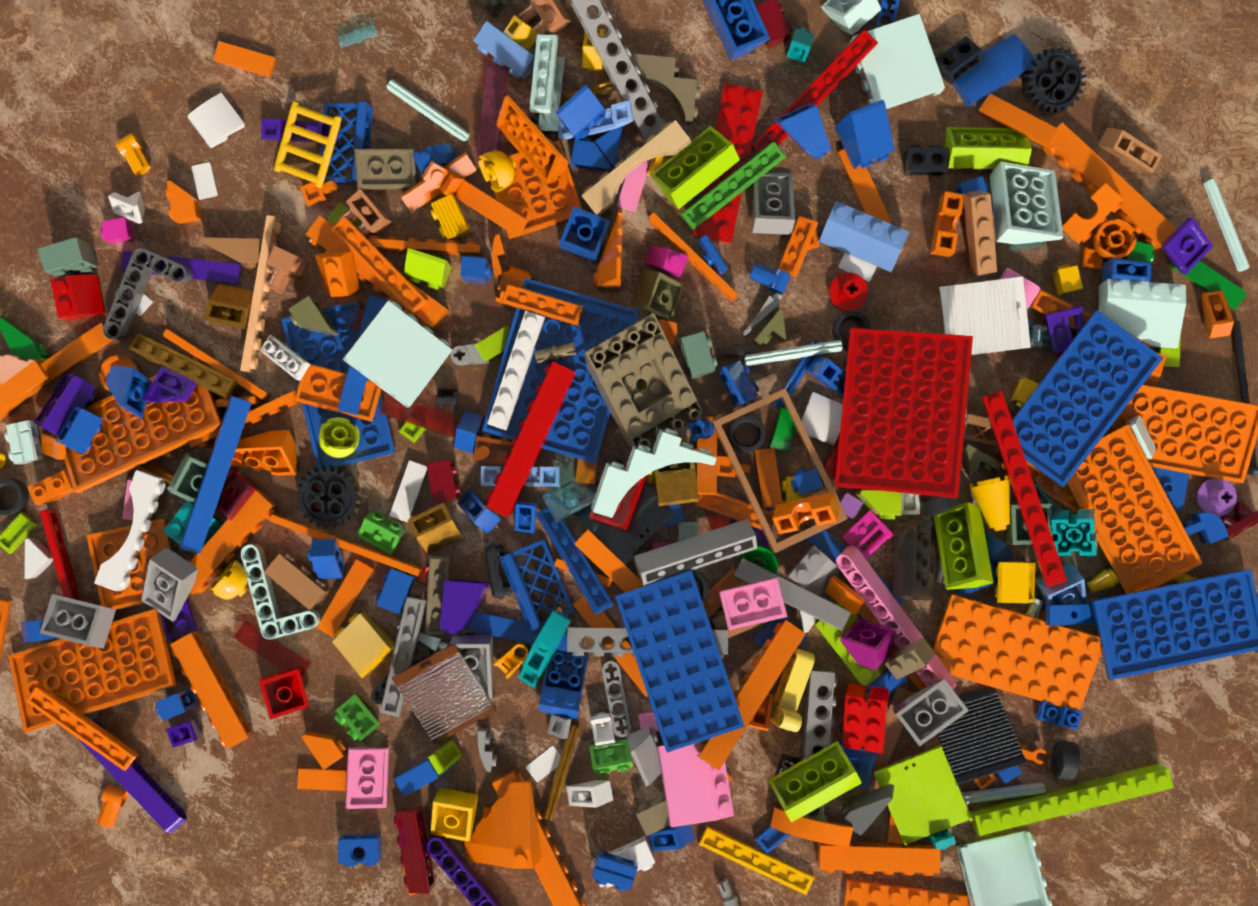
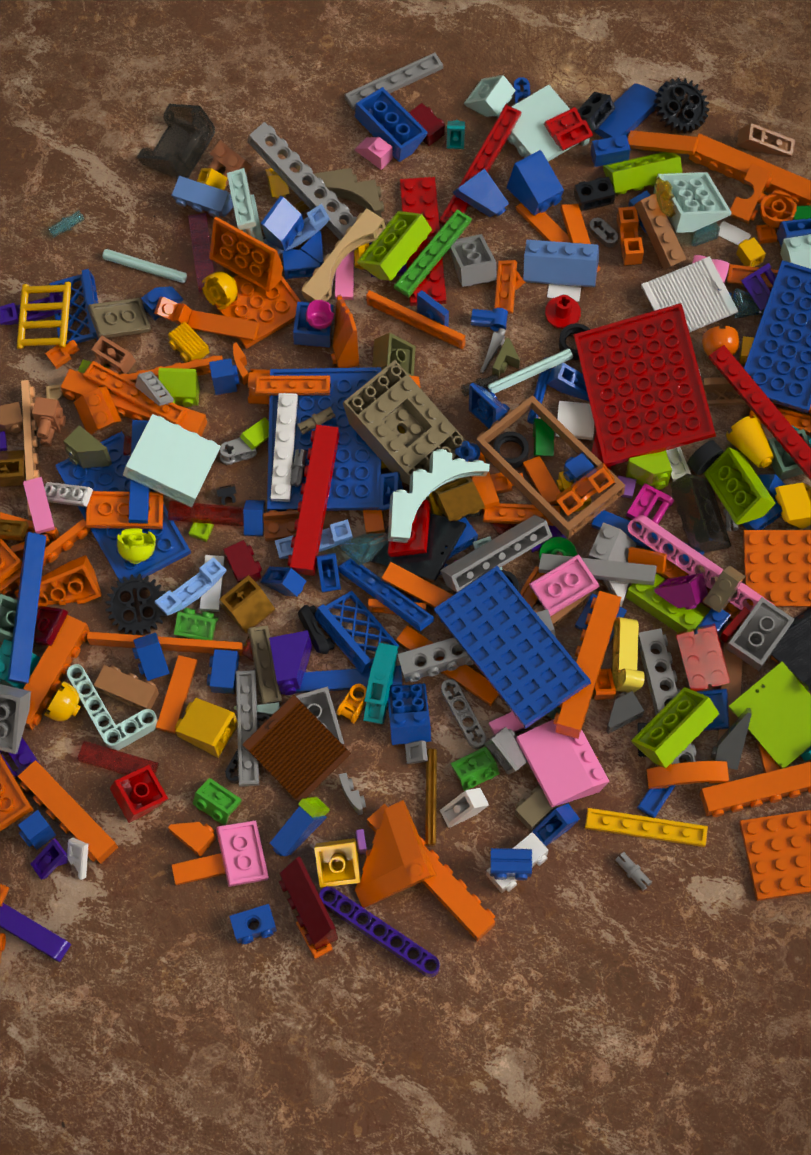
camera: 15 degrees left, 20 degrees down
tile [400,153,476,213] -> none
white sticker [526,746,561,782] -> none
white bracket [590,712,615,746] -> none
dark pink slope [644,246,688,278] -> none
sand green brick [680,331,718,380] -> none
olive slope [962,444,1003,475] -> none
none -> bright pink tile [23,477,55,534]
none -> tan tile [46,384,63,401]
none -> white tile [67,838,88,880]
none -> light grey slope [135,371,174,406]
none -> light blue slope [155,557,226,616]
none -> flat silver axle [290,449,307,487]
none -> dark pink hair [306,300,334,329]
none -> bright pink slope [355,137,393,170]
none -> medium lavender tile [355,829,366,855]
none -> blue slope [379,472,403,510]
none -> red slope [544,107,593,151]
none -> orange tile [560,204,591,244]
none -> flat silver beam [589,218,618,248]
none -> blue brick [590,135,631,167]
none -> dark grey slope [606,691,644,734]
none -> clear yellow slope [655,177,676,218]
none -> orange cylinder [702,326,739,356]
none -> white sticker [715,221,751,246]
none -> red tile [720,607,750,643]

